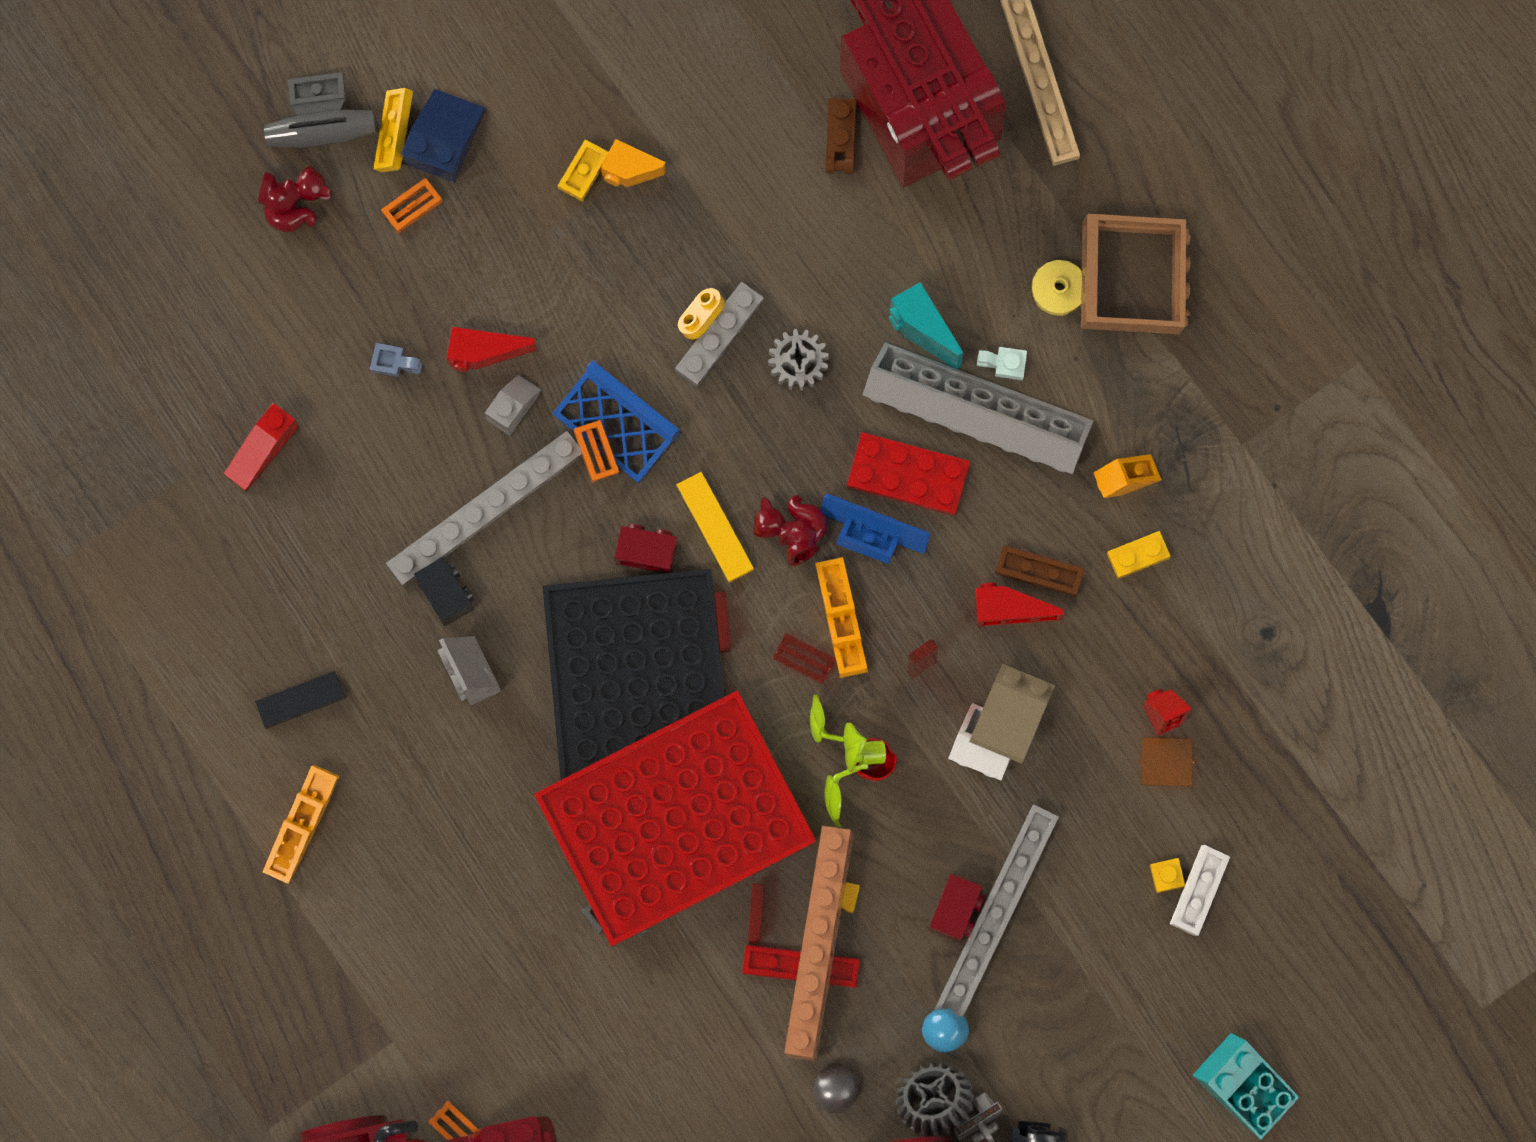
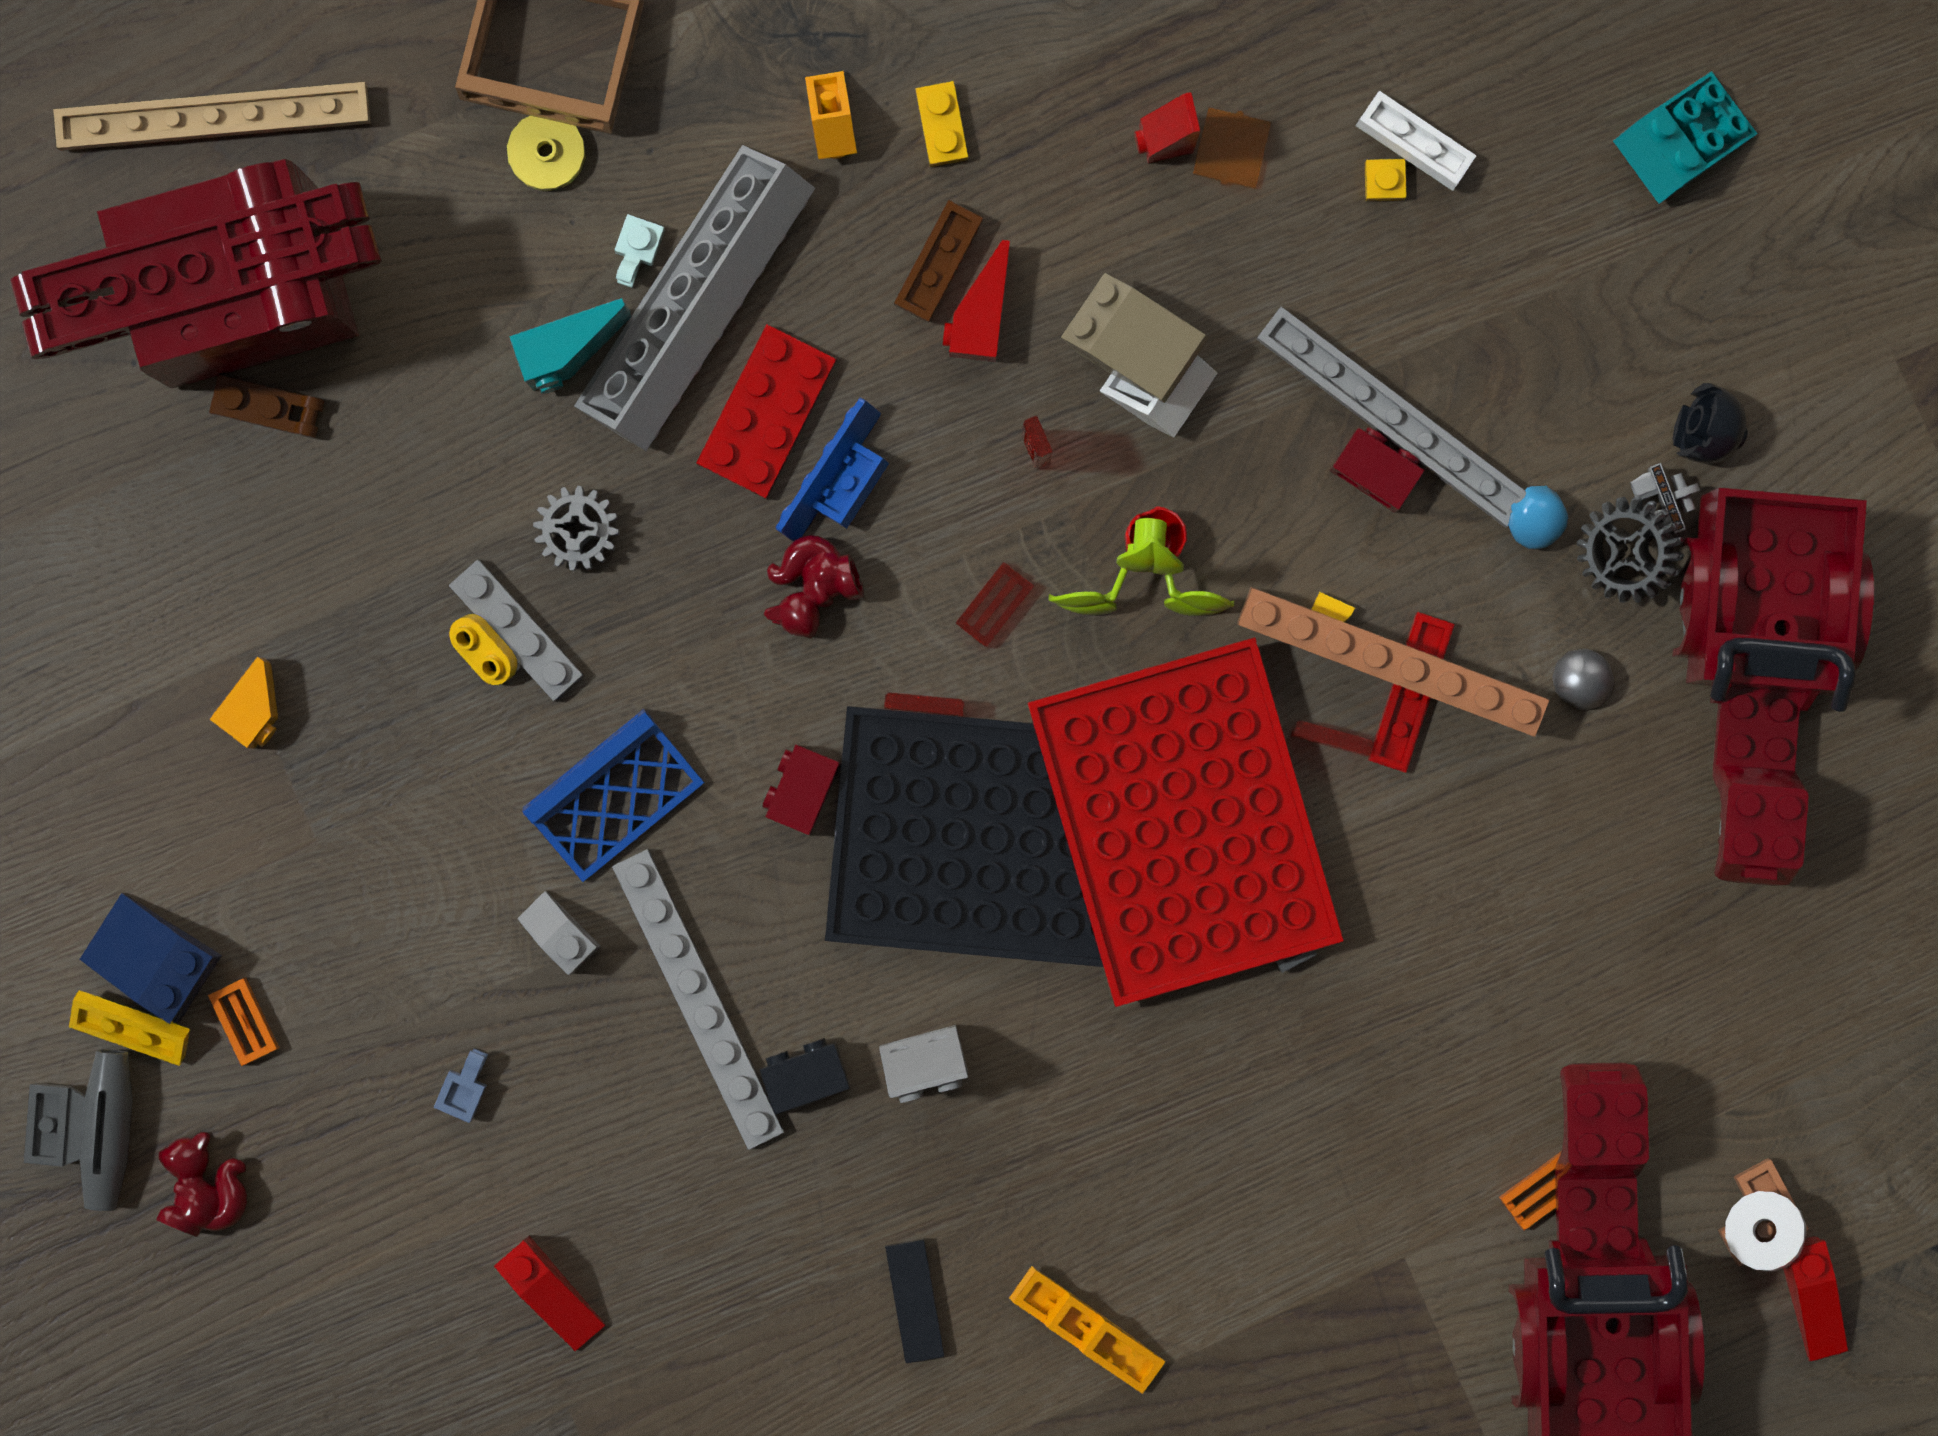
camera: 80 degrees left, 10 degrees up
red slope [447,327,537,372] -> none
yellow plate [558,140,609,201] -> none
orange tile [573,420,619,483] -> none
yellow tile [676,472,754,583] -> none
light orange slope [815,557,868,678] -> none

